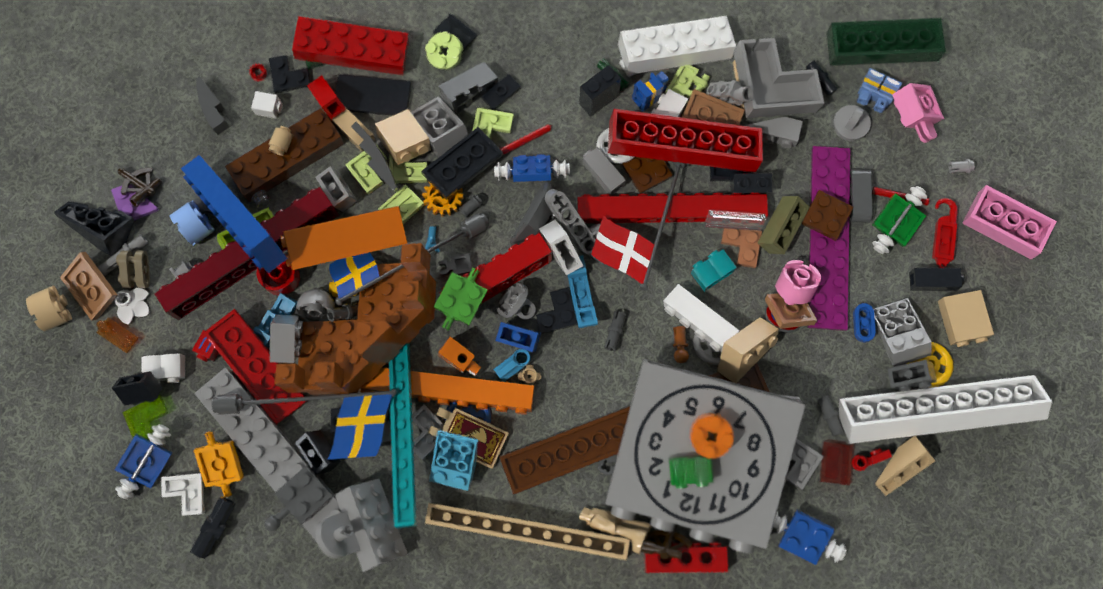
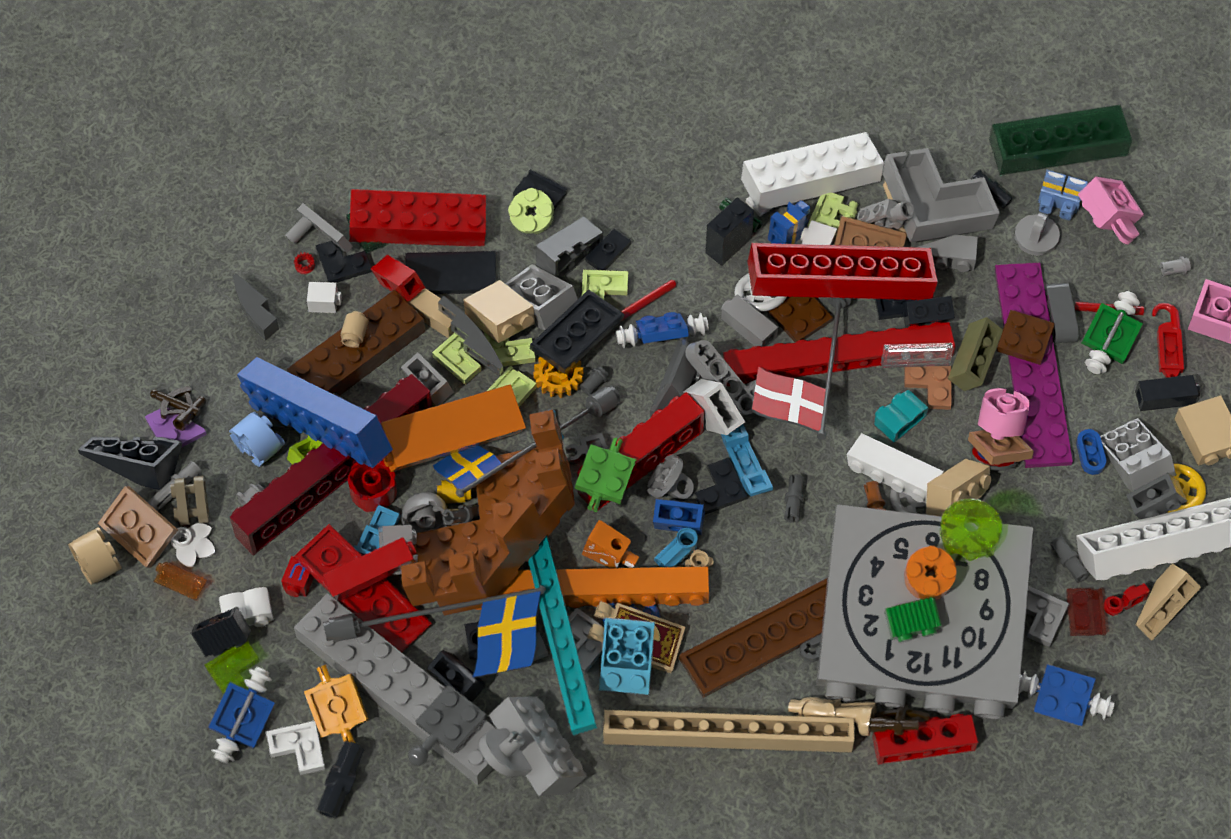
camera: 10 degrees left, 15 degrees down
none -> light grey piece [285,203,353,253]
none -> red slope [323,537,417,602]
none -> clear neon green plate [939,498,1003,561]

